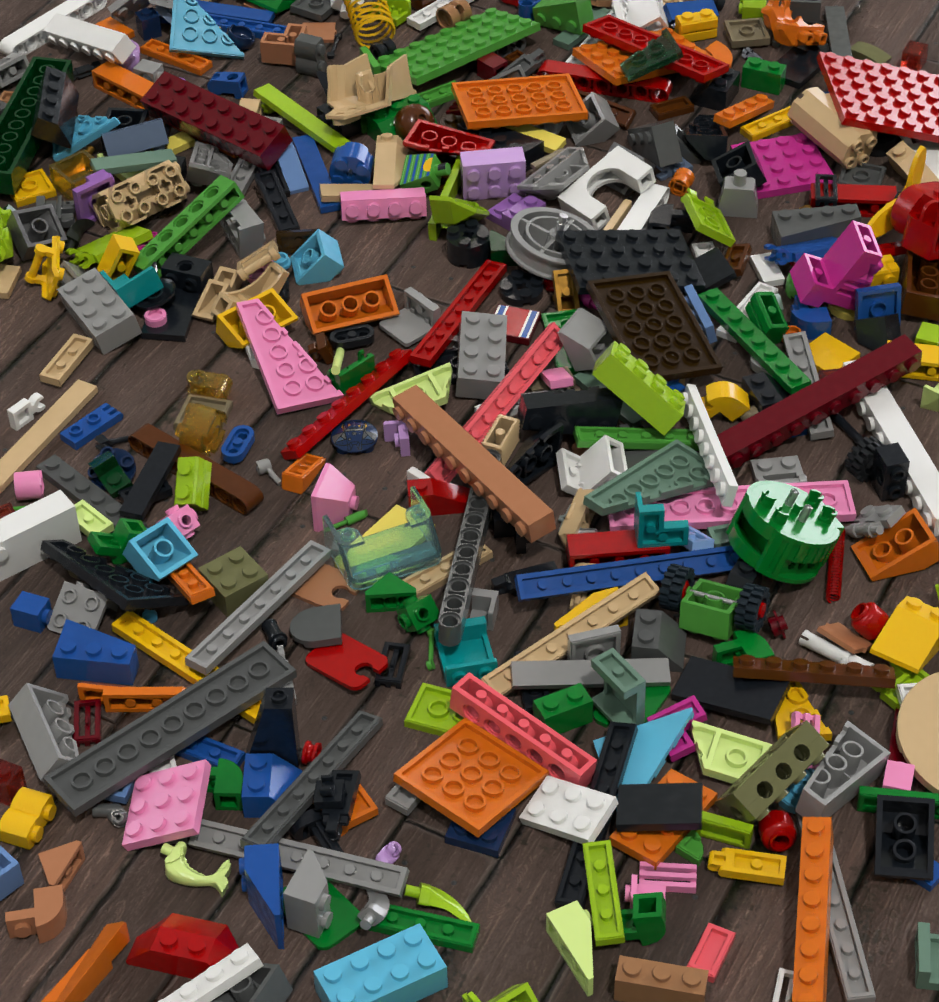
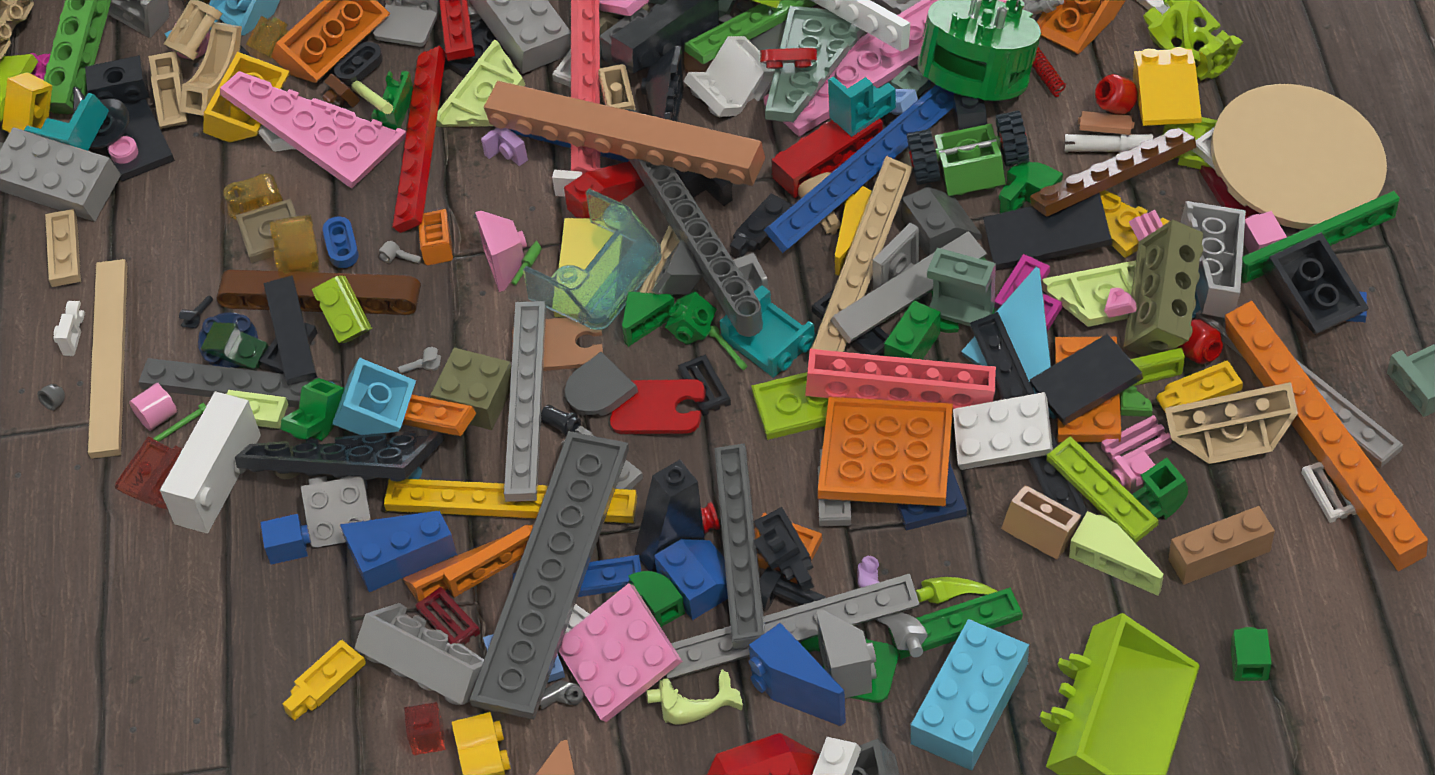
camera: 30 degrees left, 10 degrees up
blue hinge [60,403,124,450] -> none
bright pink brick [156,504,200,539] -> none
dark blue dish [331,420,378,455] -> none
tan piece [558,488,598,549] -> none
coral tile [687,923,736,984] -> none
dark red plate [767,610,788,639] -> none
none -> clear yellow bracket [246,16,289,58]
none -> light grey hand [398,347,441,374]
none -> dark grey slope [652,240,703,294]
none -> red plate [760,48,817,69]
none -> medium nougat brick [1001,485,1081,559]
none -> bright pink tile [1104,288,1136,318]
none -> tan wedge [1165,382,1298,464]

